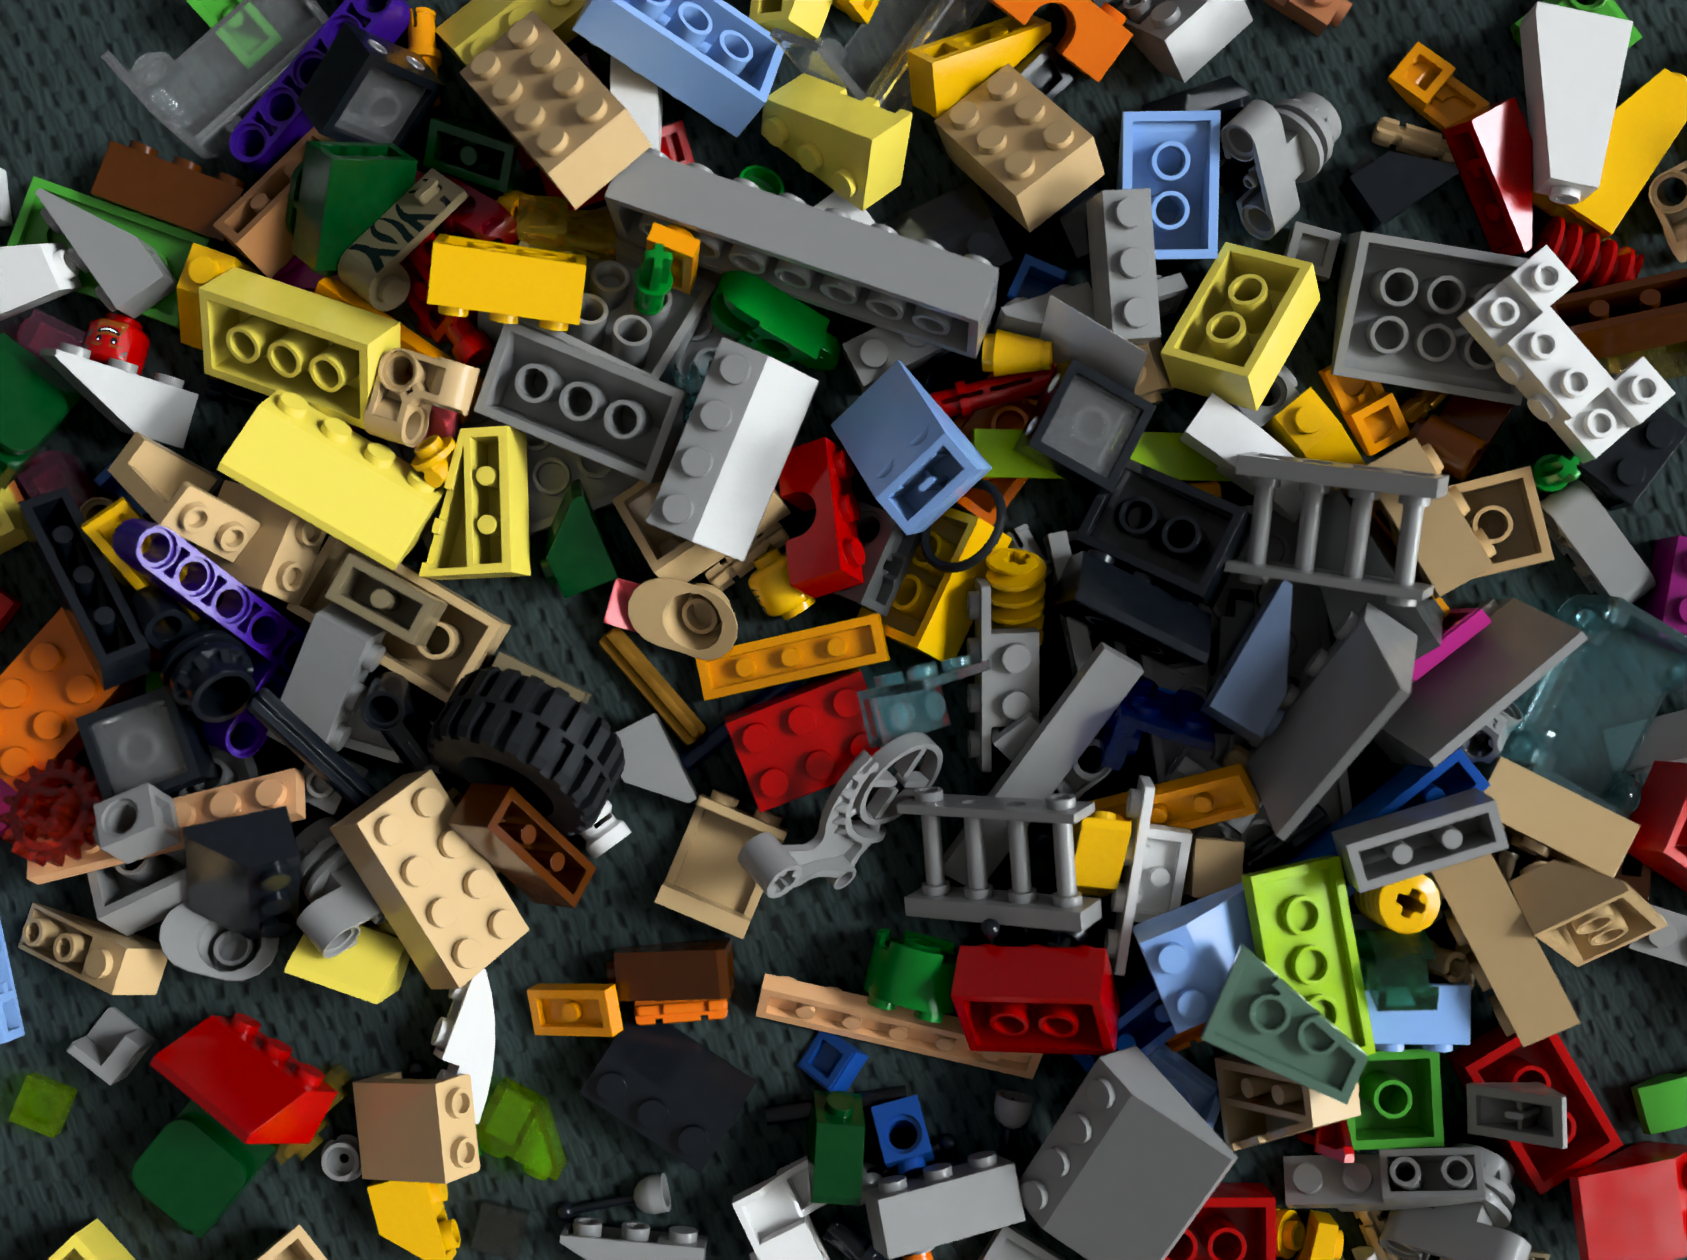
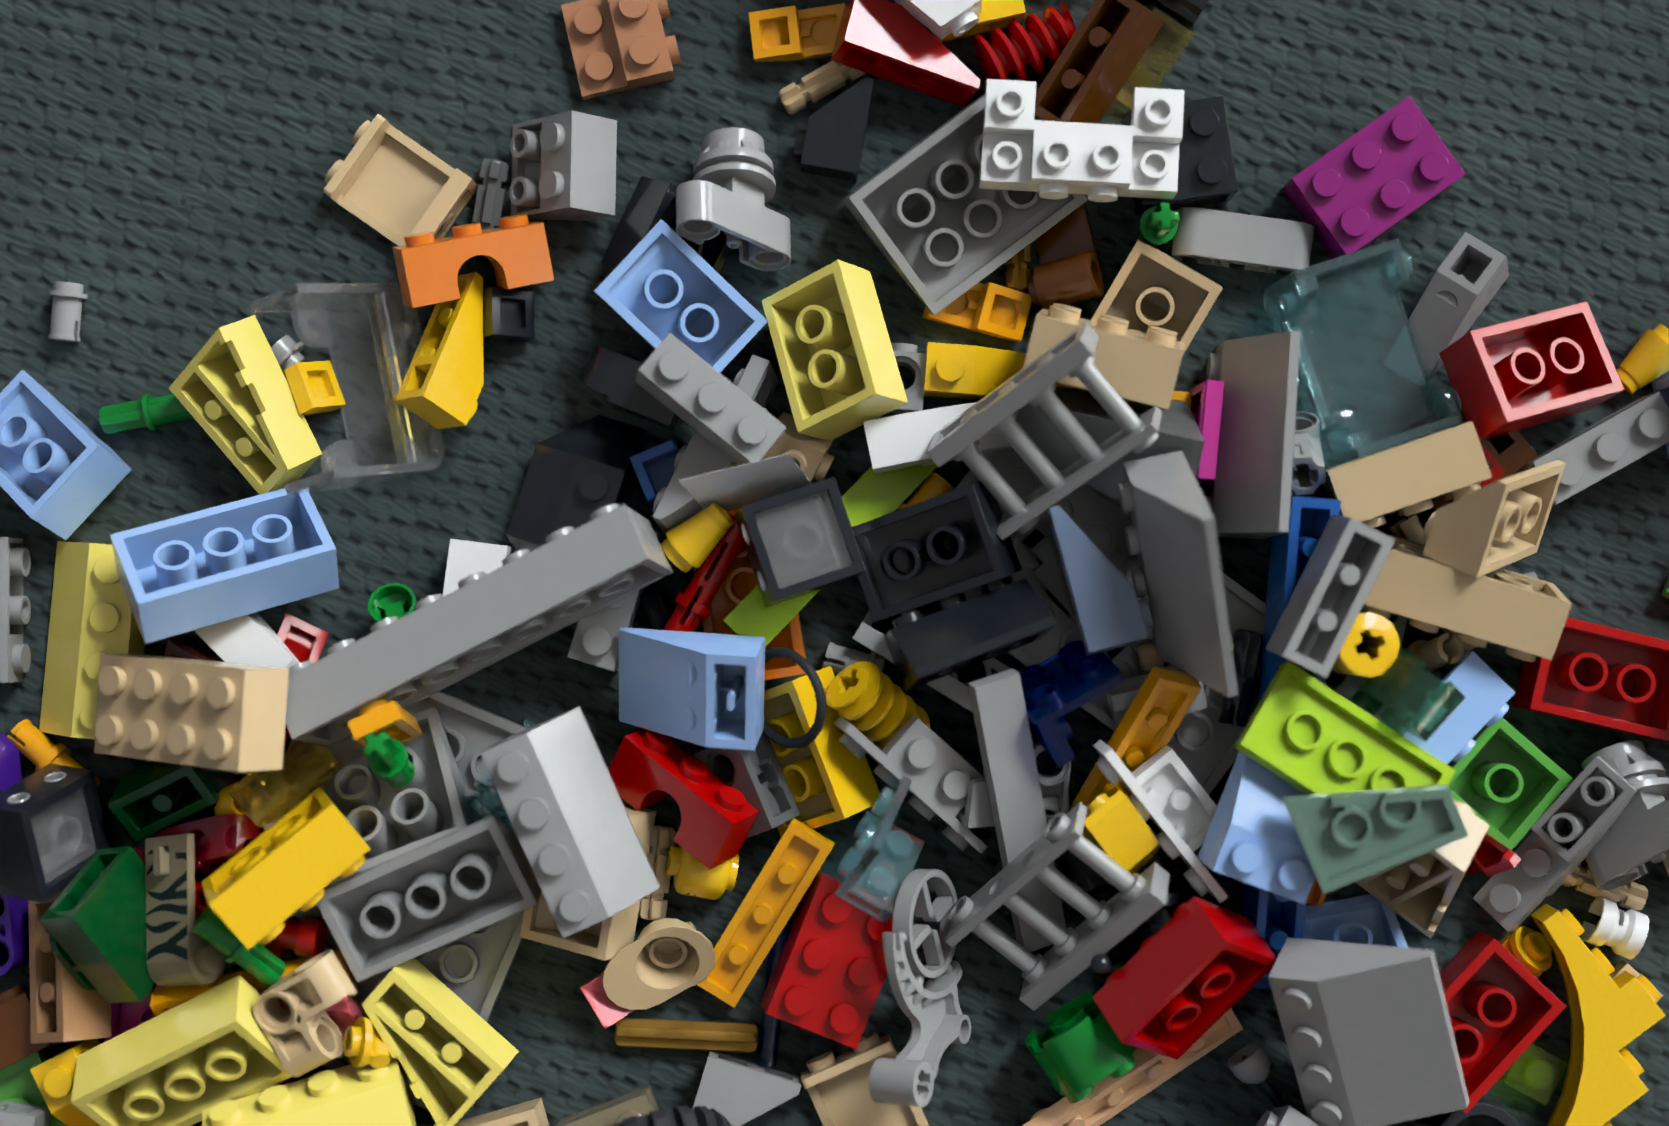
camera: 45 degrees left, 0 degrees up
dark green slope [540,479,618,598] -> none
green piece [710,270,842,371] -> none
light yellow wedge [761,73,913,212] -> none
tan brick [934,64,1105,233] -> none
tan brick [1183,835,1245,900] -> none
light grey plate [1284,221,1341,282] -> none
light grey slope [1466,1082,1567,1149] -> none
none -> green axle [191,905,286,985]

